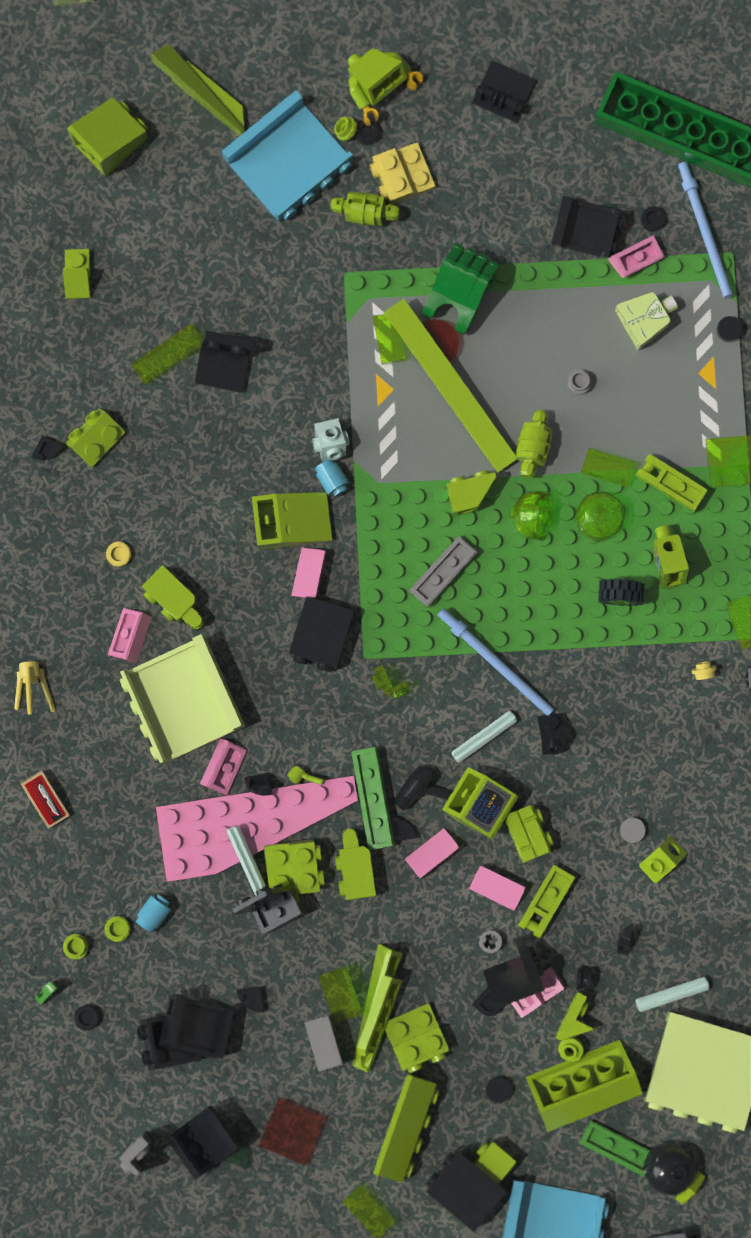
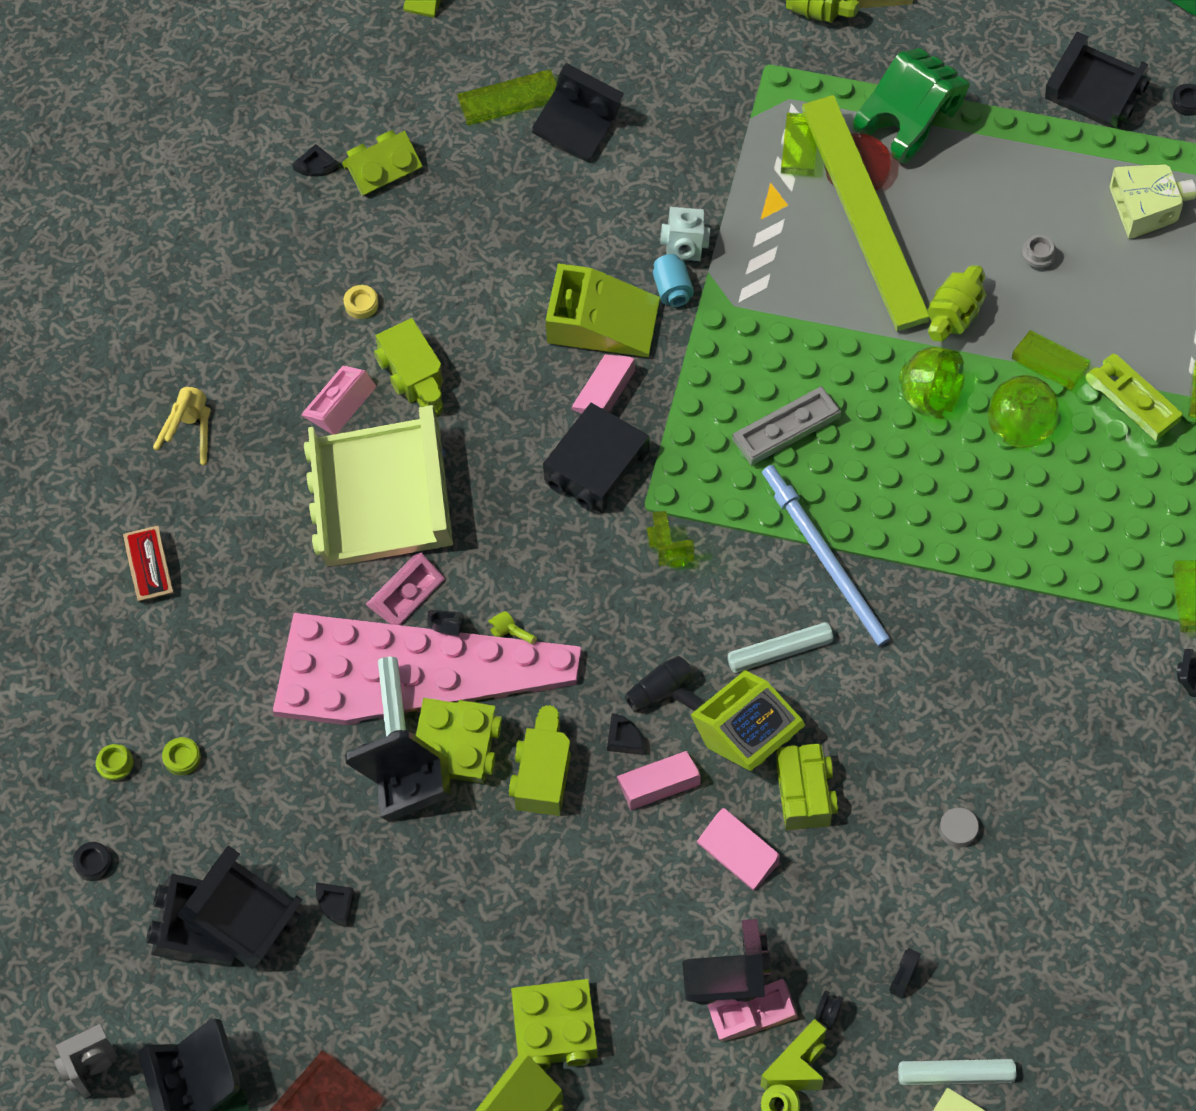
camera: 15 degrees right, 20 degrees down
bright green tile [35,982,59,1005] -> none
medium azure brick [135,894,171,933] -> none
light grey panel [304,1015,343,1071] -> none
clear neon green panel [319,966,363,1023] -> none
bright green plate [351,747,395,850] -> none
lime wedge [352,944,403,1073] -> none
lime slope [446,470,496,517] -> none
black tile [472,987,502,1016] -> none
light grey bush [479,930,502,953] -> none
lime plate [518,865,575,938] -> none
black bracket [537,713,567,755] -> none
black wheel [598,579,645,606] -> none
bright pink slope [608,235,664,278] -> none
lime bracket [639,836,687,883] -> none
lime torso [653,525,689,589] -> none
light yellow plate [692,661,717,680] -> none

